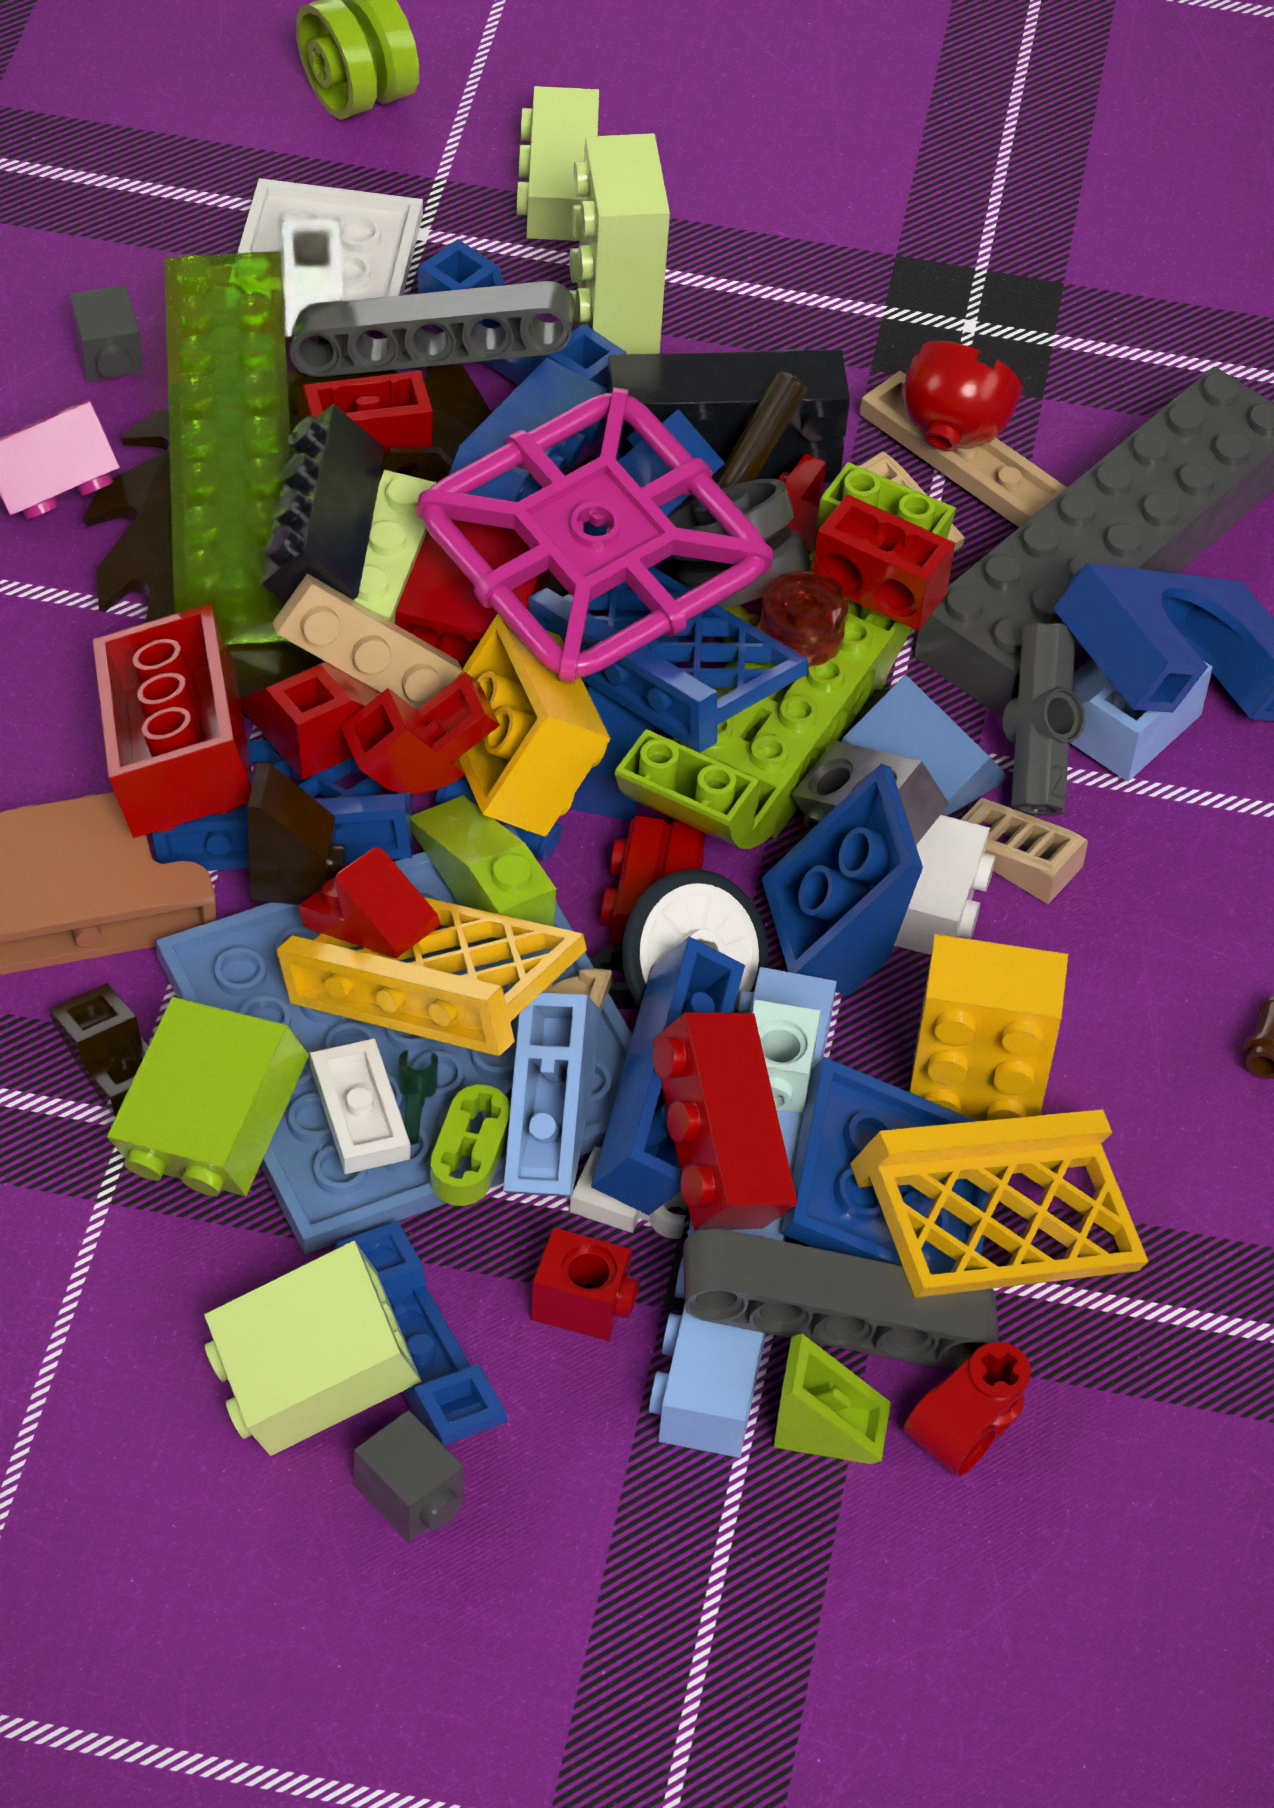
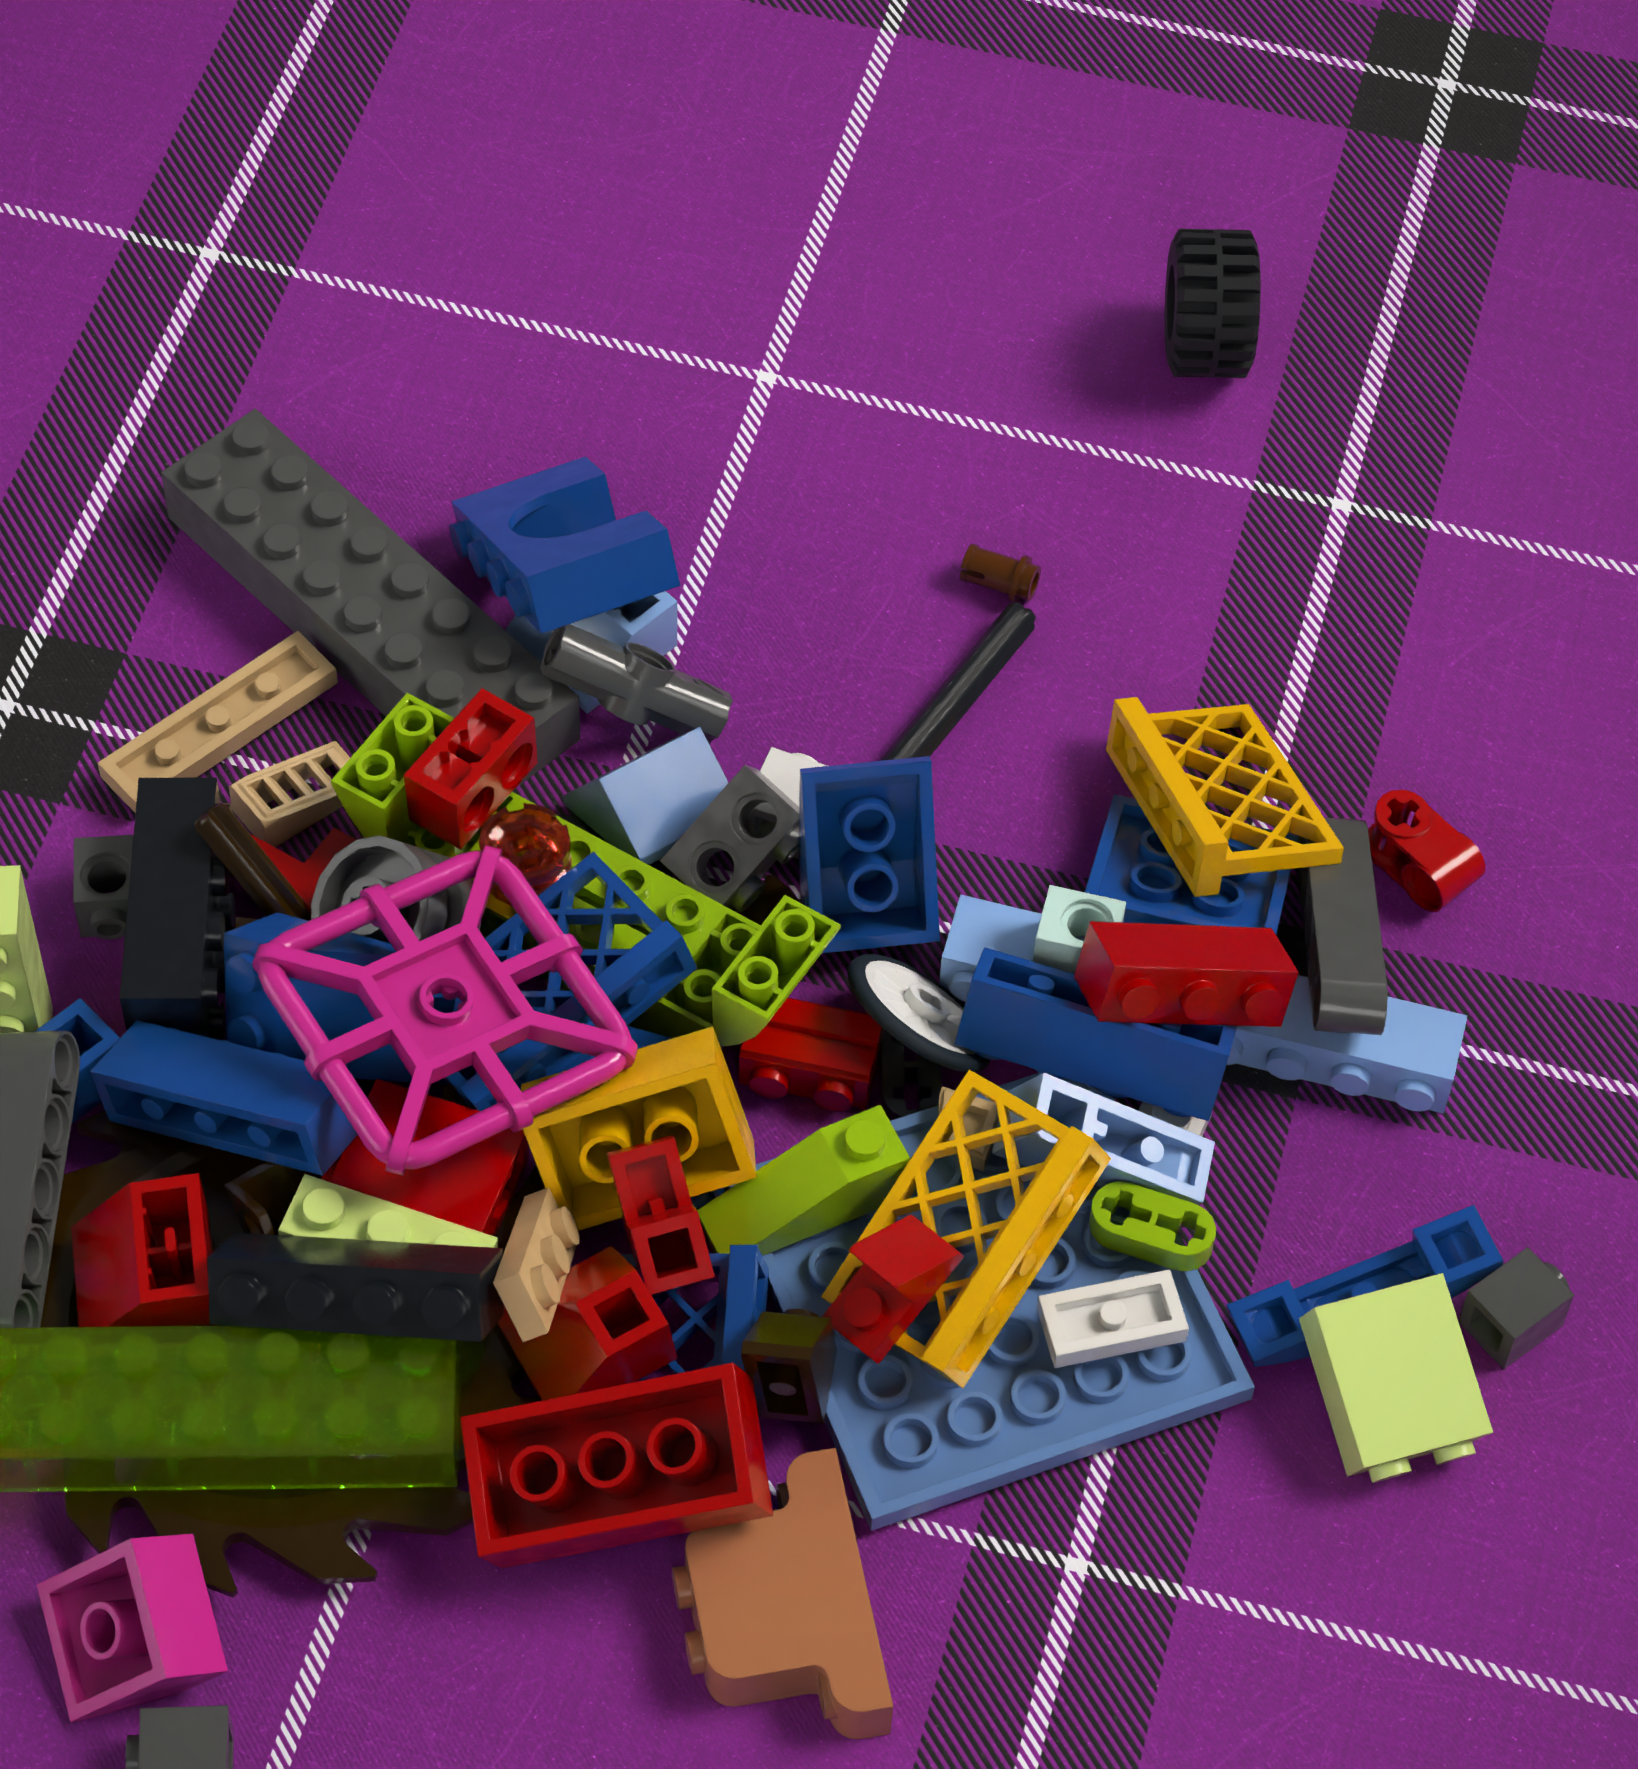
camera: 85 degrees left, 5 degrees up
dark brown slope [49,983,149,1117] -> none
lime brick [107,997,309,1196] -> none
clear green hand [398,1050,439,1145] -> none
red brick [531,1227,640,1341] -> none
lime slope [774,1333,891,1464] -> none
red cylinder [902,341,1023,452] -> none
yellow brick [909,934,1068,1121] -> none
tan slope [961,798,1088,904] -> none
none -> black axle [881,602,1036,761]

